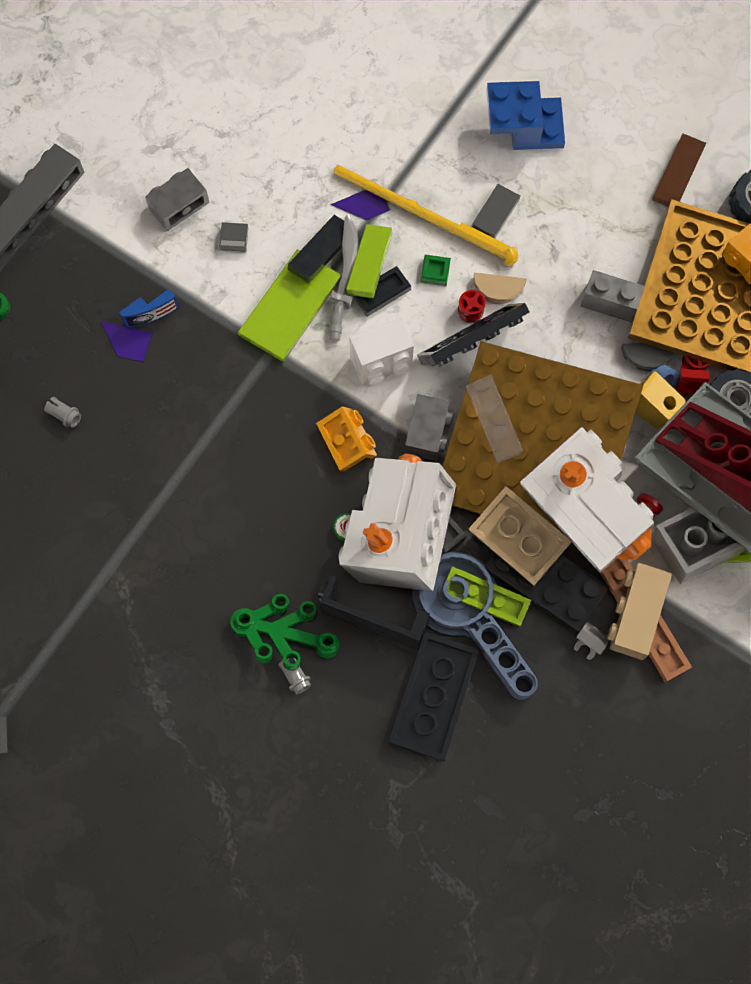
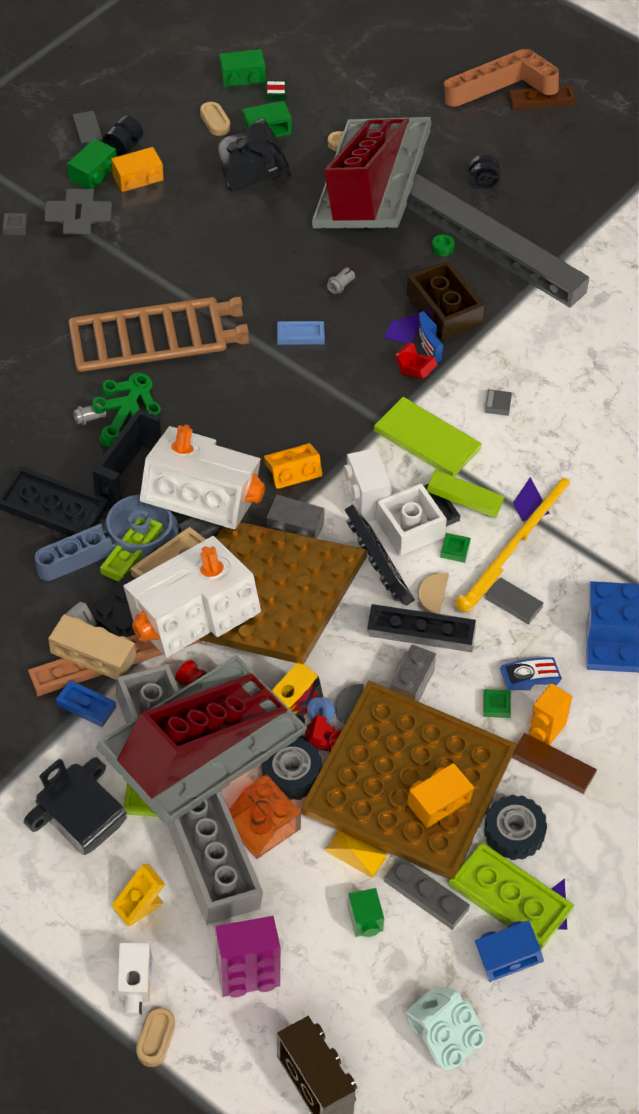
camera: 95 degrees right, 20 degrees down
flat silver brick [145,168,209,231] -> none
black tile [287,214,344,283] -> none
light grey sword [329,215,358,341] -> none
red wheel [458,290,486,323] -> none
clear tile [465,375,524,463] -> none
none -> blue plate [56,680,116,727]
none -> medium nougat bar [68,296,249,372]
none -> medium blue tile [277,321,325,345]
none -> black brick [367,604,476,652]
none -> white brick [376,483,447,556]
none -> red bracket [395,342,437,379]
none -> dark brown brick [406,260,484,341]
none -> green tile [483,689,511,718]
none -> slope [500,657,562,691]
none -> light orange brick [528,684,573,745]

